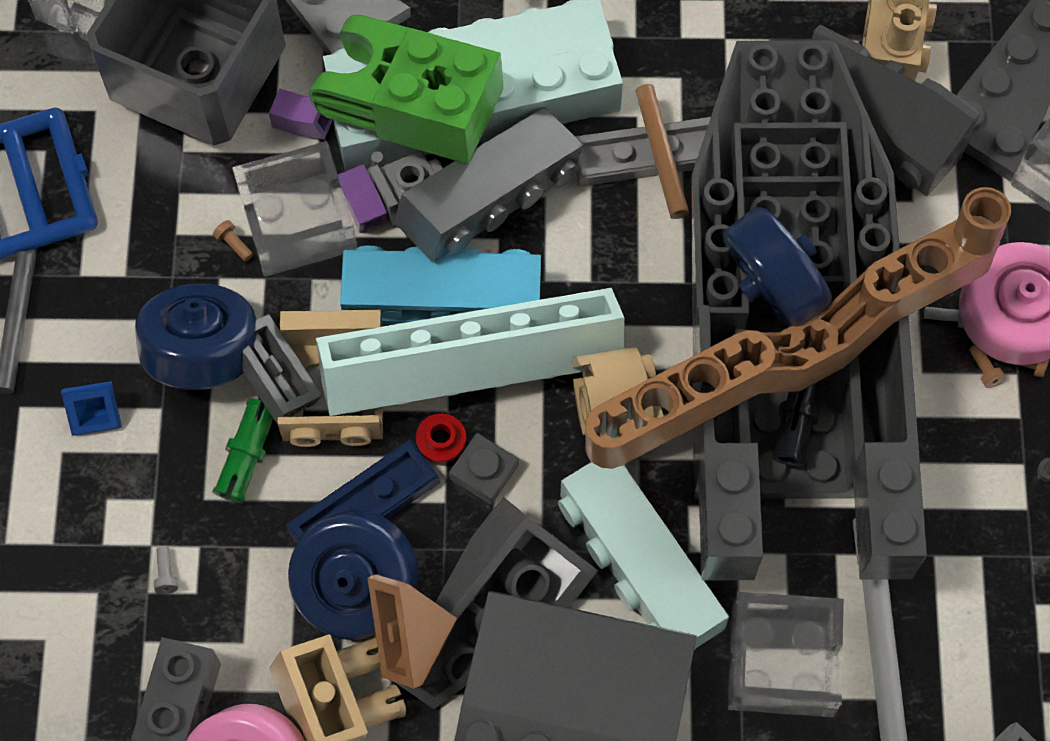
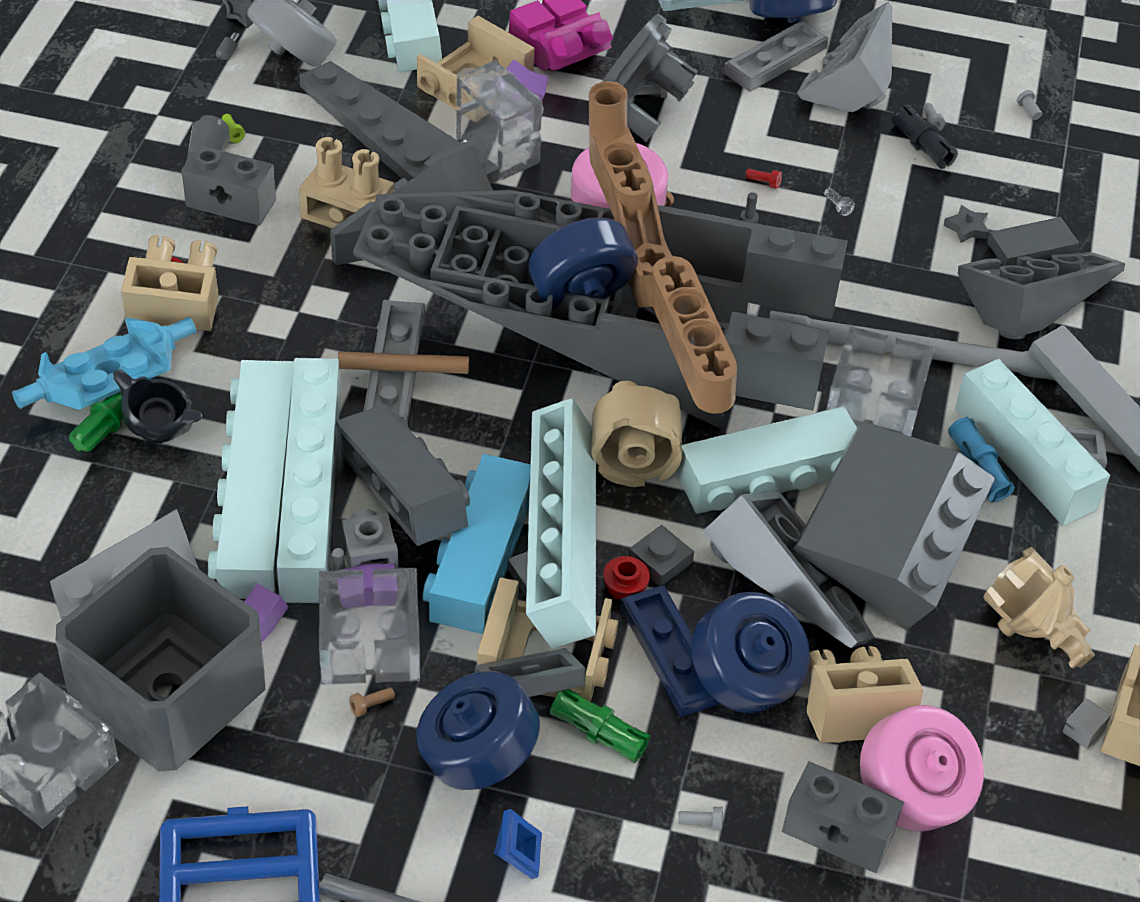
camera: 80 degrees left, 20 degrees down
bright green brick [309,14,504,164] -> none
medium nougat slope [367,575,457,689] -> none

